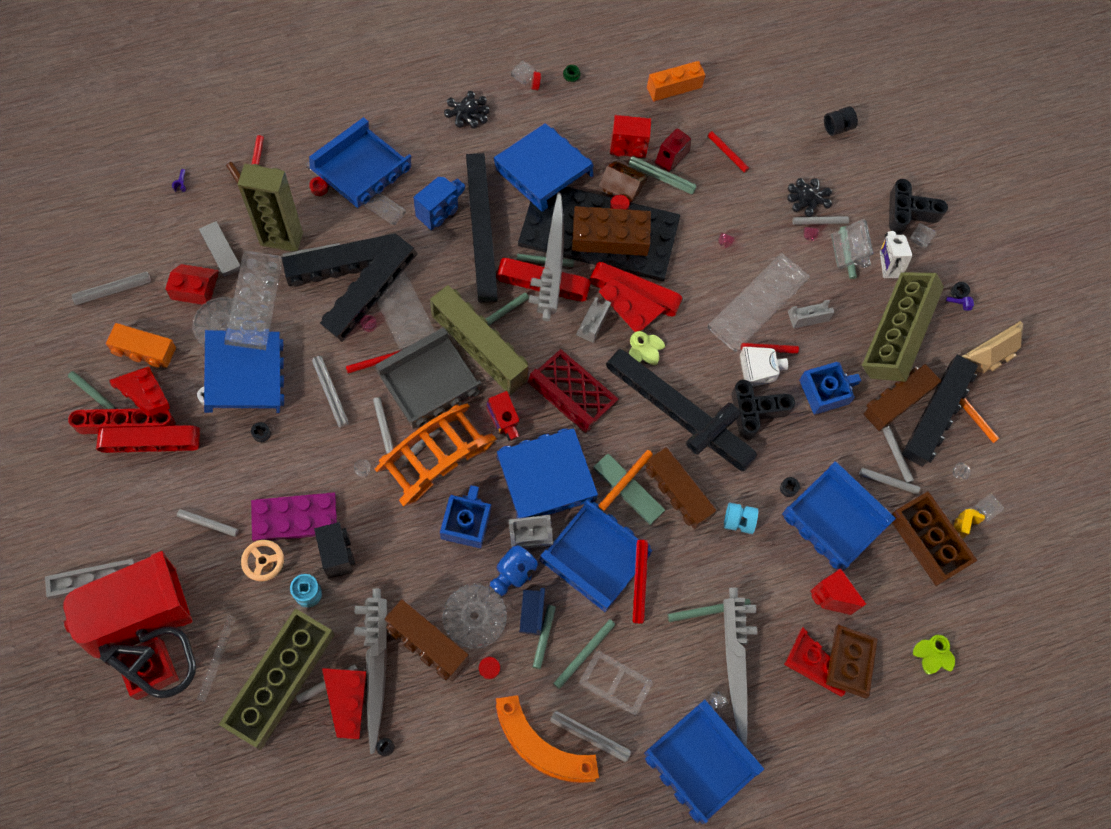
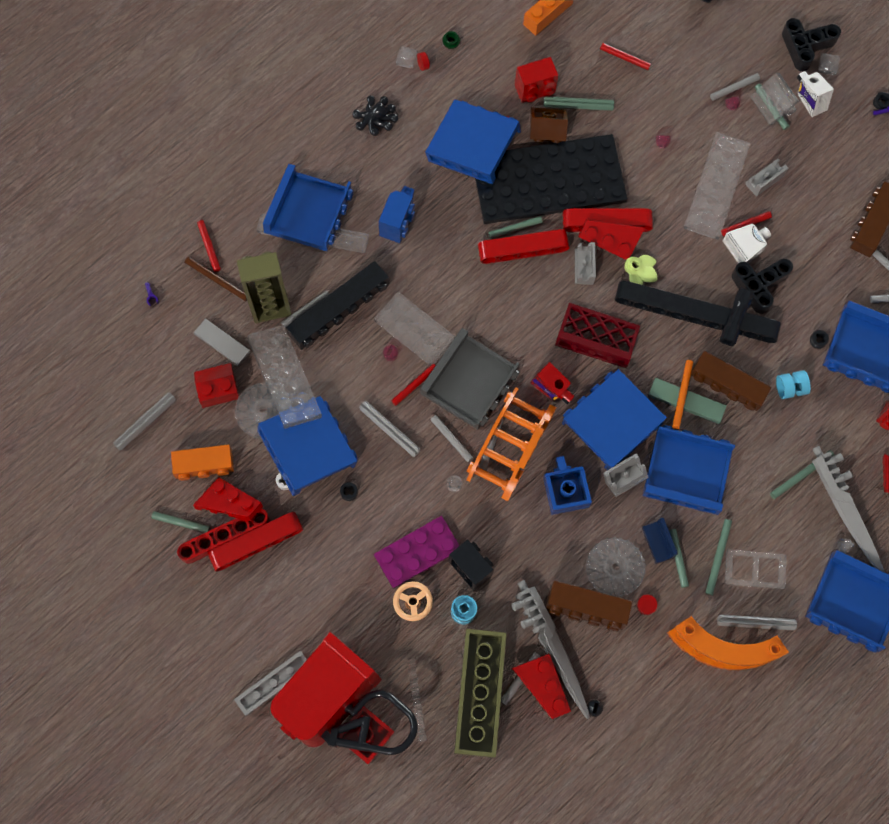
camera: 20 degrees left, 5 degrees up
light grey bar [177,509,239,537] -> none
red tile [309,177,329,196] -> none
black brick [320,234,418,342] -> none
olive brick [430,285,528,396] -> none
black beam [466,153,498,303] -> none
sand green bar [486,292,529,326] -> none
blue piece [489,545,538,596] -> none
light grey piece [528,192,564,321] -> none
reddish brown brick [572,206,651,256] -> none
red tile [610,195,629,210] -> none
red axle [632,539,648,624] -> none
dark red torso [655,128,691,172] -> none
black animal [787,178,832,217] -> none
blue hinge [799,362,861,415] -> none
olive brick [862,272,944,382] -> none

